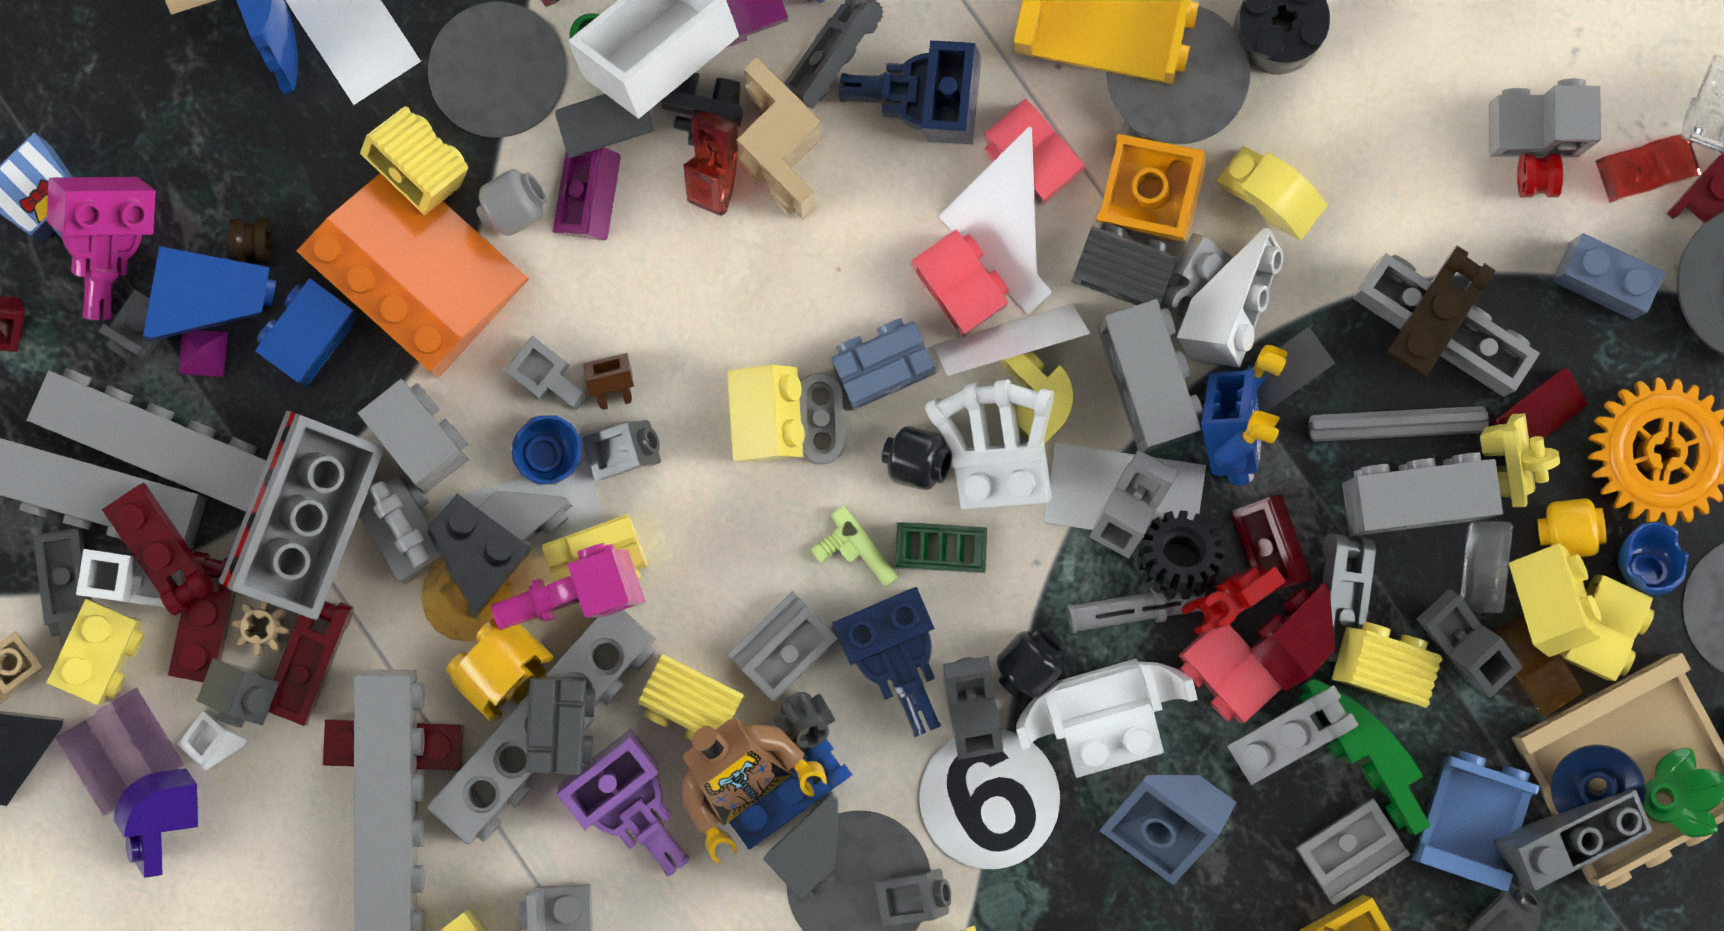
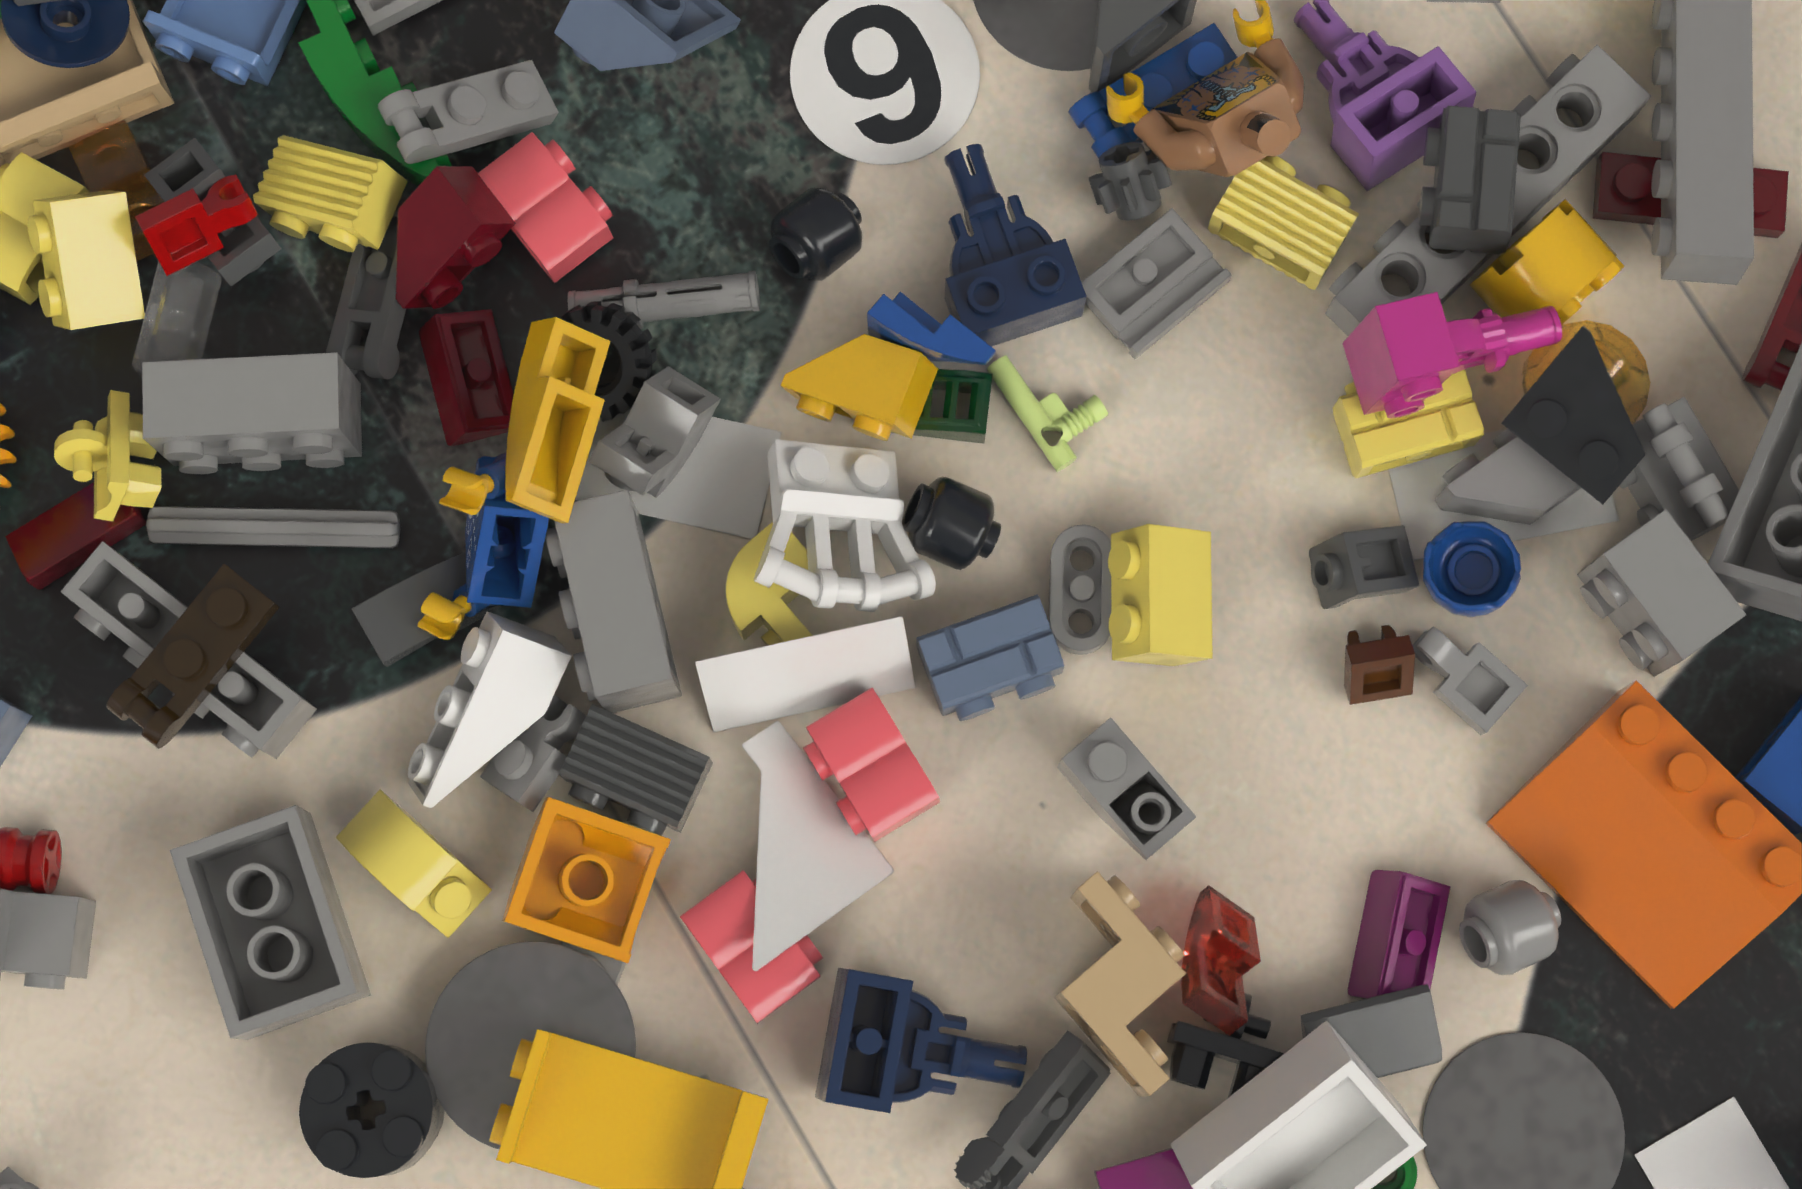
camera: 175 degrees left, 5 degrees down
light yellow brick [360,106,468,215] -> none
dark grey brick [943,656,1003,760] -> none
white plate [1016,658,1198,778] -> none
red plate [1181,566,1286,634] -> none
yellow head [1537,498,1607,557] -> none
none -> red plate [135,174,258,276]
none -> light grey brick [170,805,371,1040]
none -> yellow slope [505,317,611,523]
none -> yellow slope [780,334,939,441]
none -> blue slope [867,292,996,365]
none -> light grey slope [1058,718,1196,860]

